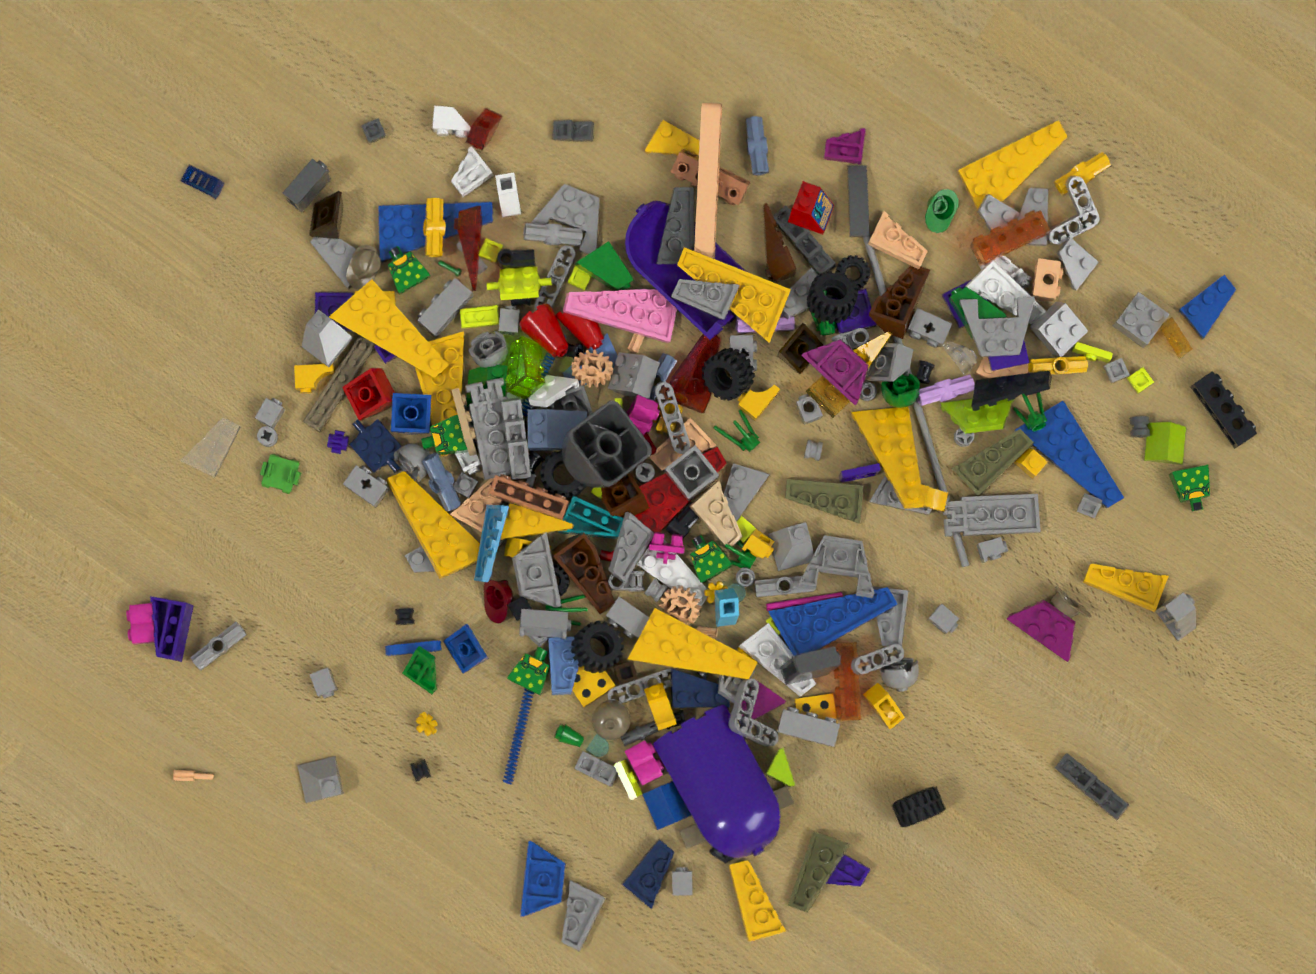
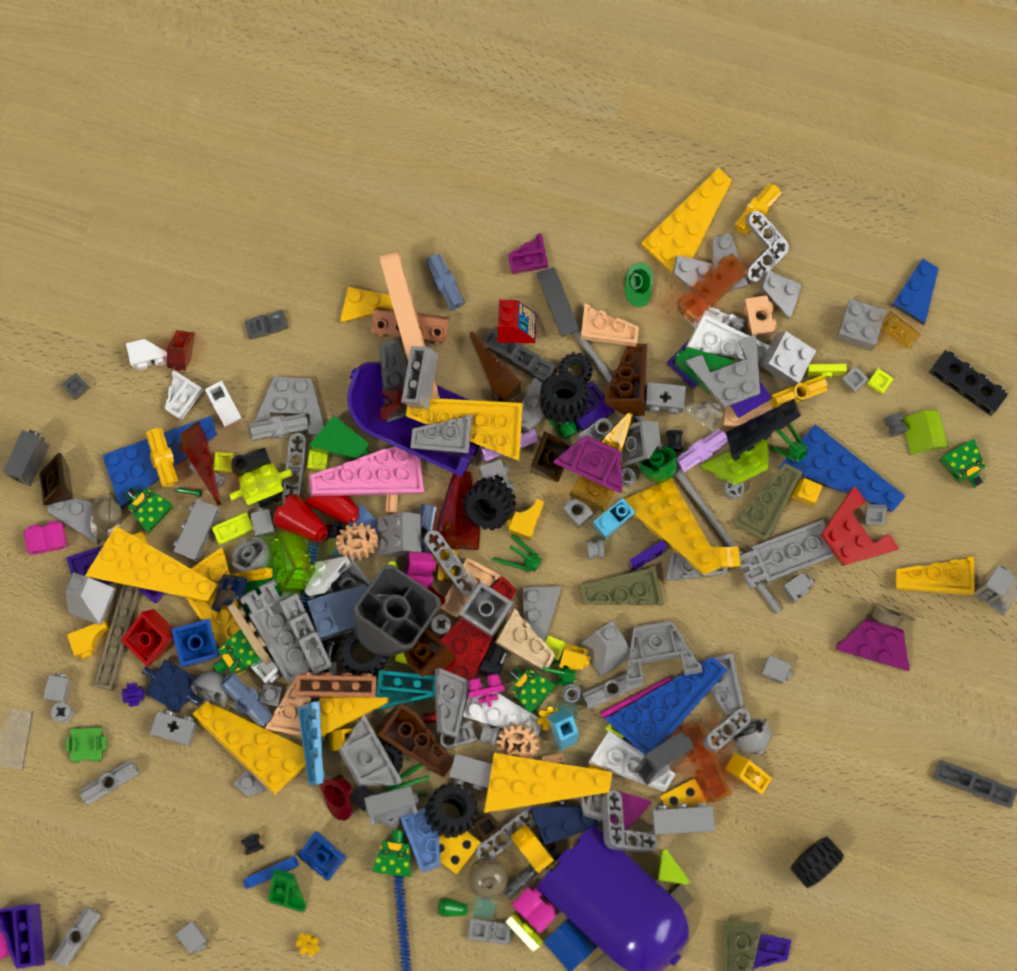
camera: 15 degrees left, 5 degrees down
none -> dark pink brick [24,521,68,555]
none -> light grey piece [79,759,140,805]
none -> clear blue wing [211,574,248,612]
none -> yellow axle [230,567,273,584]
none -> clear red slope [377,390,403,422]
none -> light grey brick [401,346,438,409]
none -> medium azure slope [593,498,635,540]
none -> red wing [820,486,899,566]

